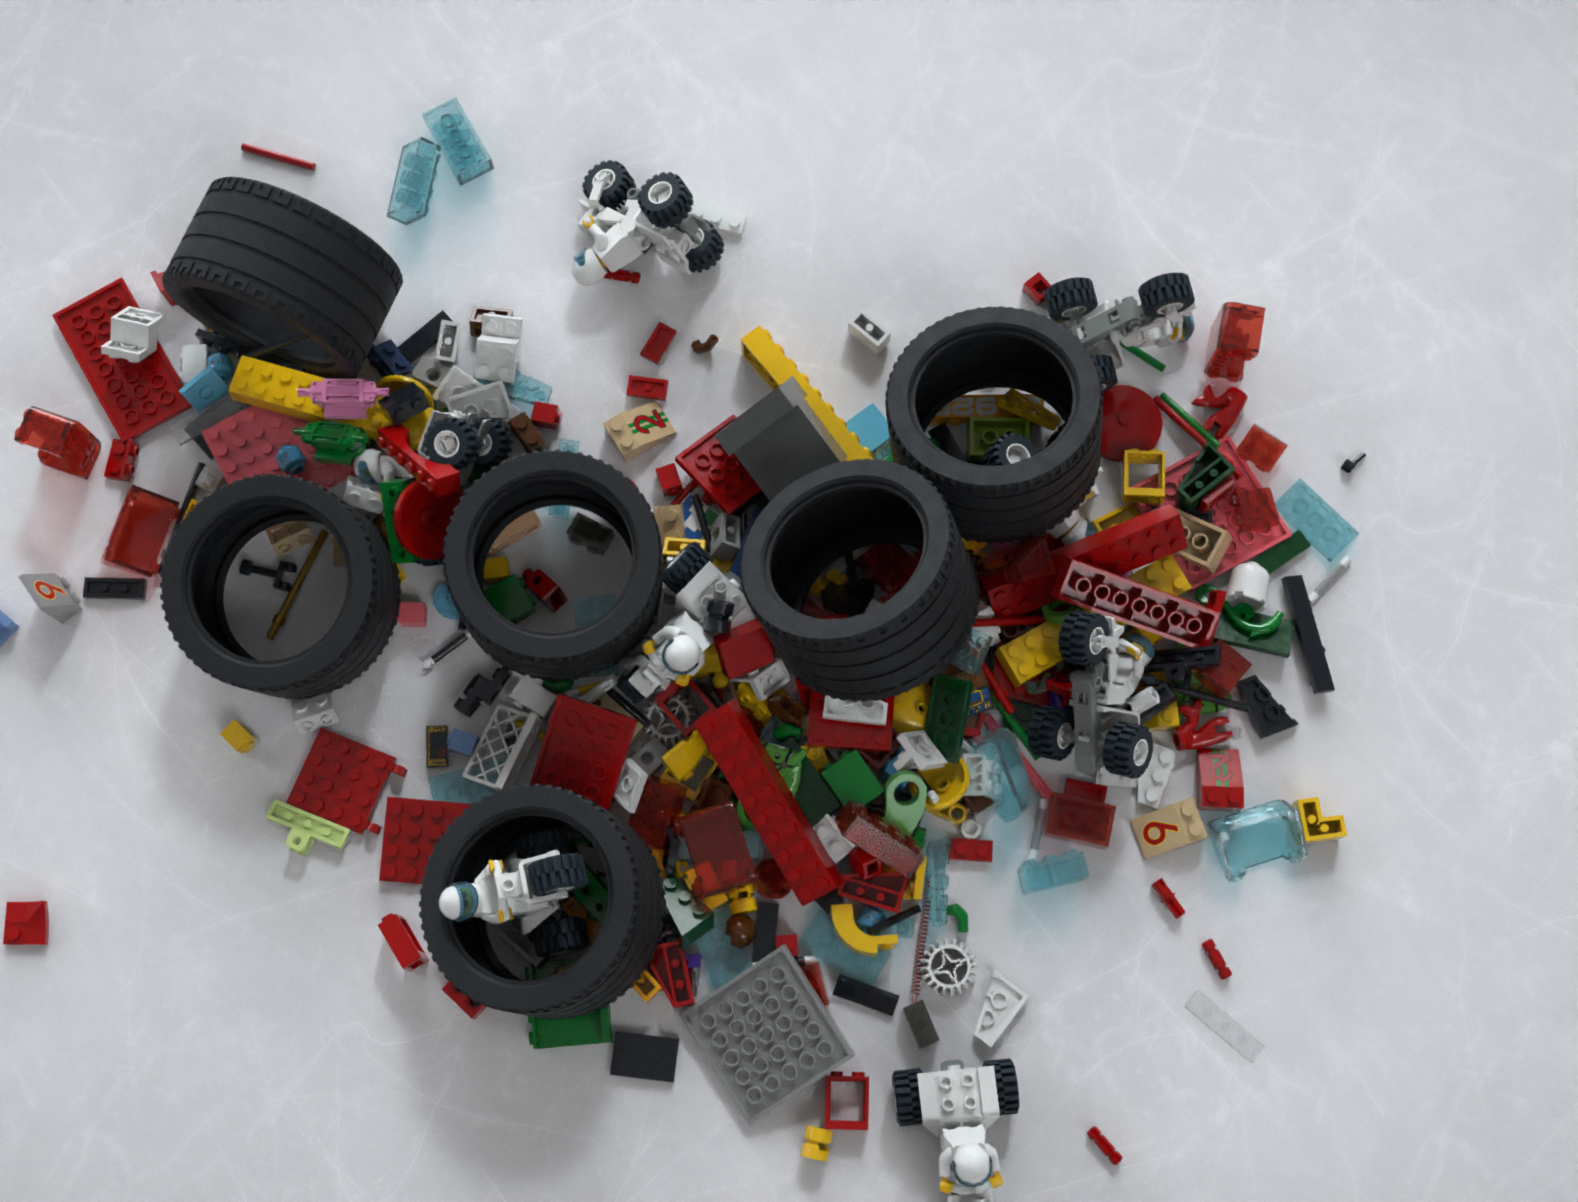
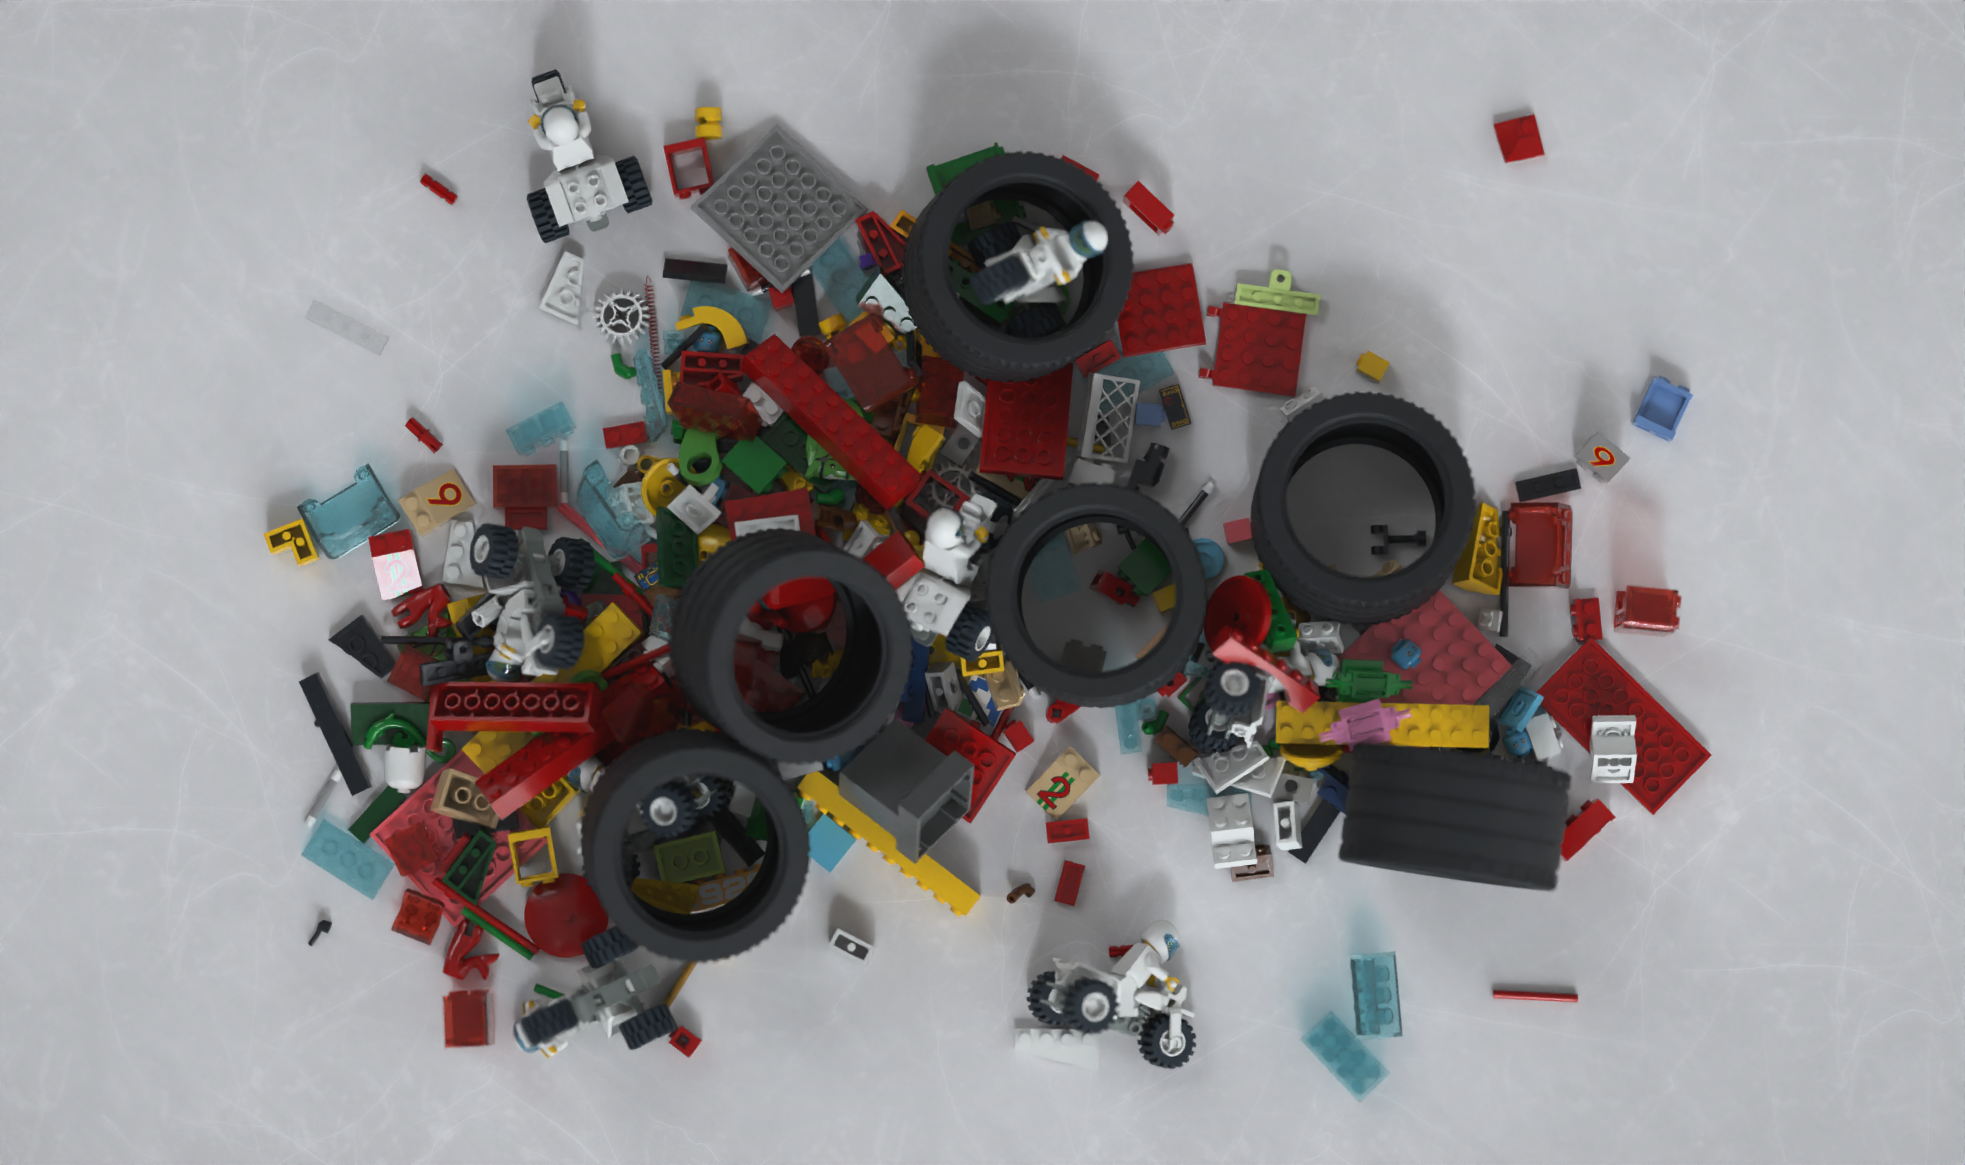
camera: 165 degrees right, 10 degrees up
pearl gold bar [266,529,329,640] -> none
black brick [378,382,429,427] -> none
black tile [610,1031,680,1083] -> none
black wheel [703,599,735,633] -> none
reddish brown hair [726,913,757,949] -> none
clear smoke brick [902,1000,940,1049] -> none
red axle [1201,939,1232,980] -> none

